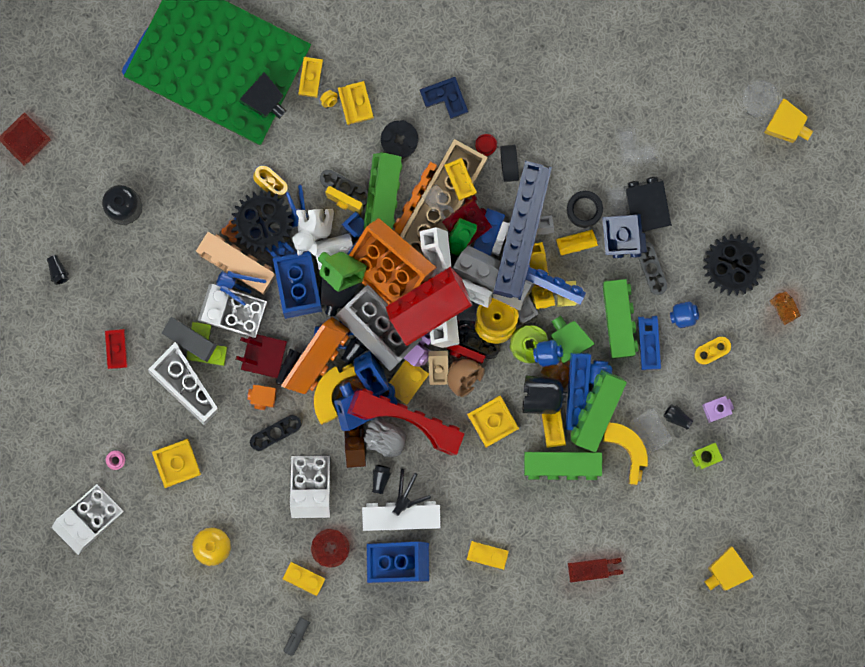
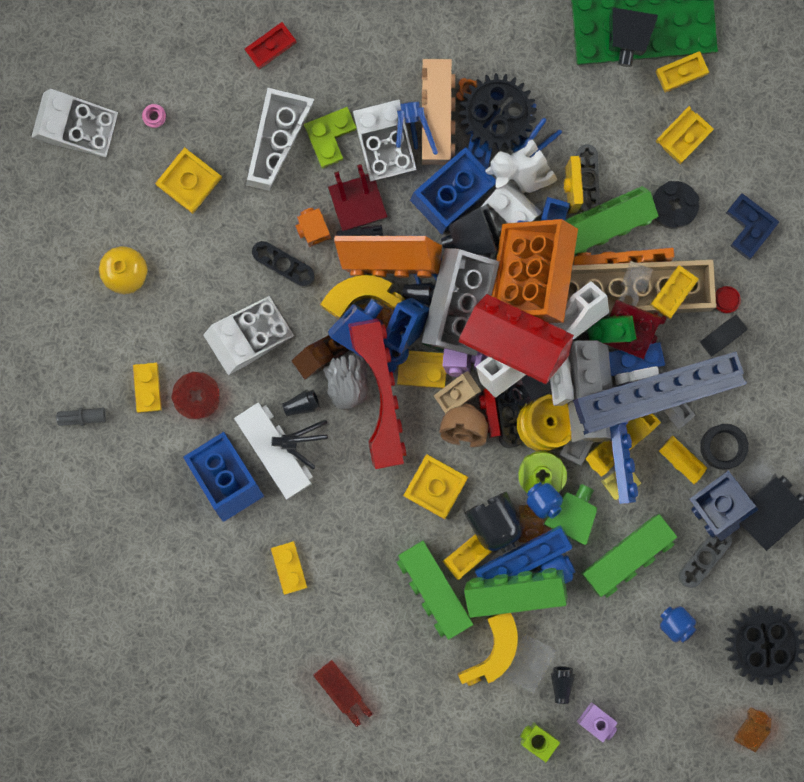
camera: 55 degrees right, 0 degrees up
dark grey tile [162,317,217,362] -> none
yellow plate [253,166,288,199] -> none
bright green torso [318,252,367,292] -> none
yellow plate [320,90,338,108] -> none
blue plate [638,316,661,370] -> none
yellow plate [694,337,731,365] -> none

